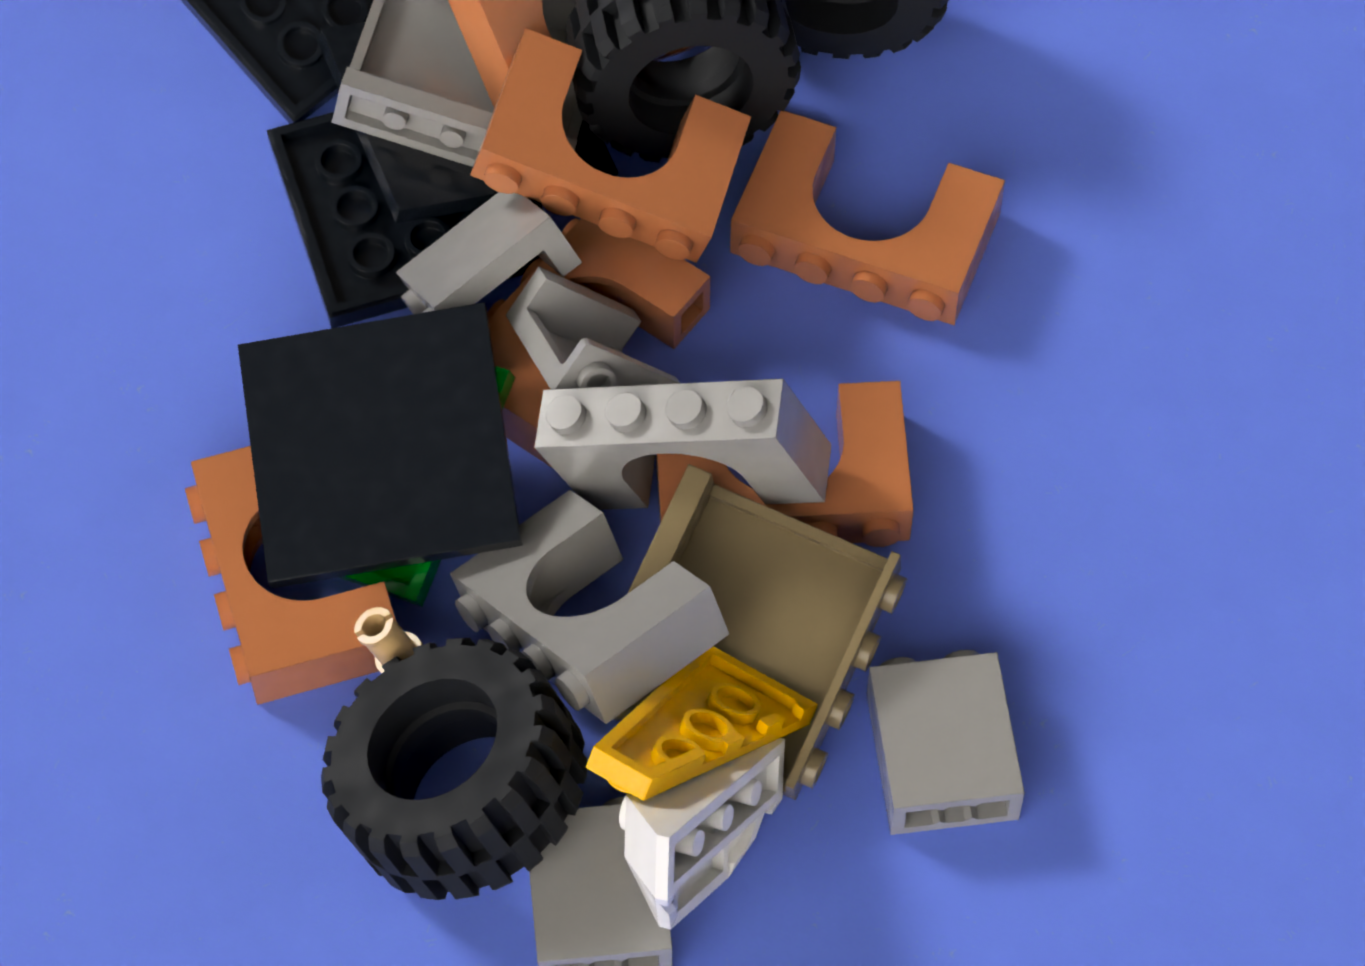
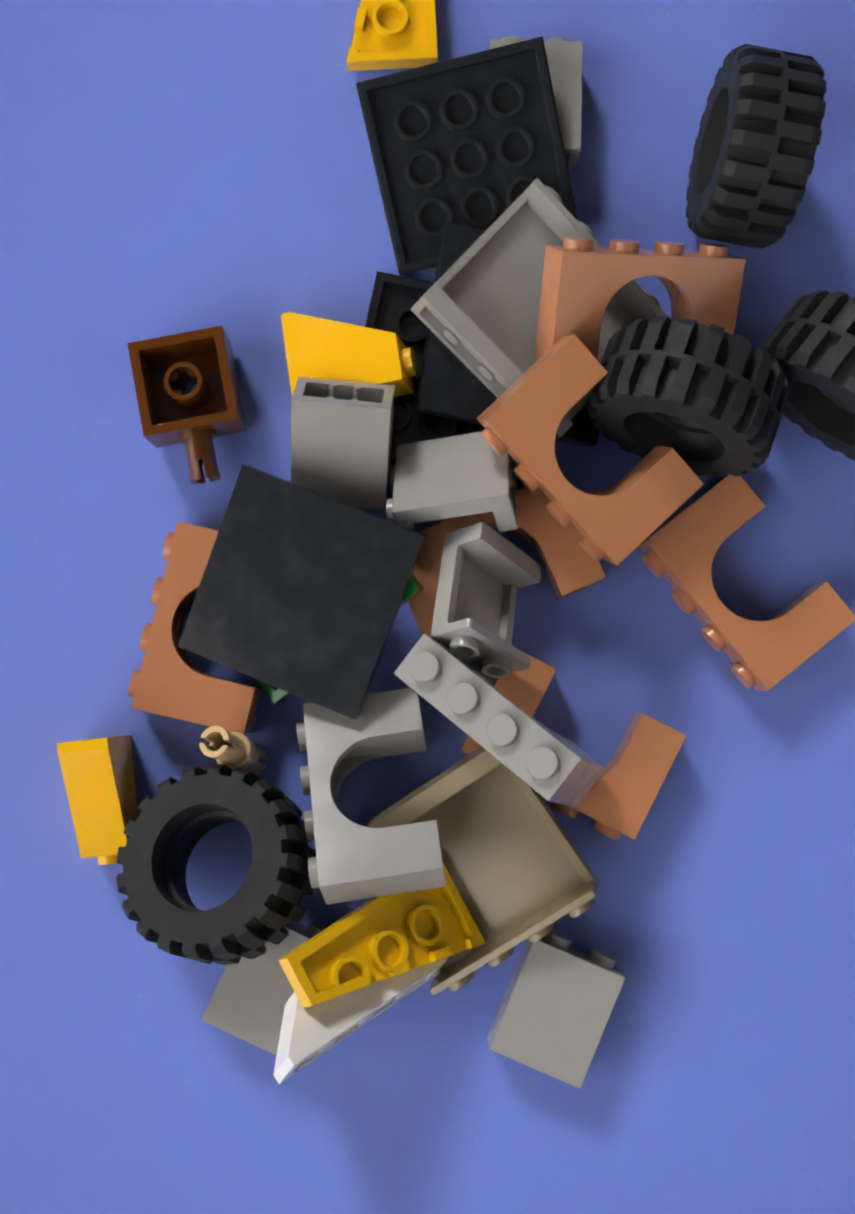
camera: 30 degrees right, 25 degrees up
none -> yellow slope [57,735,138,865]
none -> reddish brown brick [127,326,247,484]
none -> yellow slope [281,312,418,397]
none -> light grey brick [291,377,395,510]

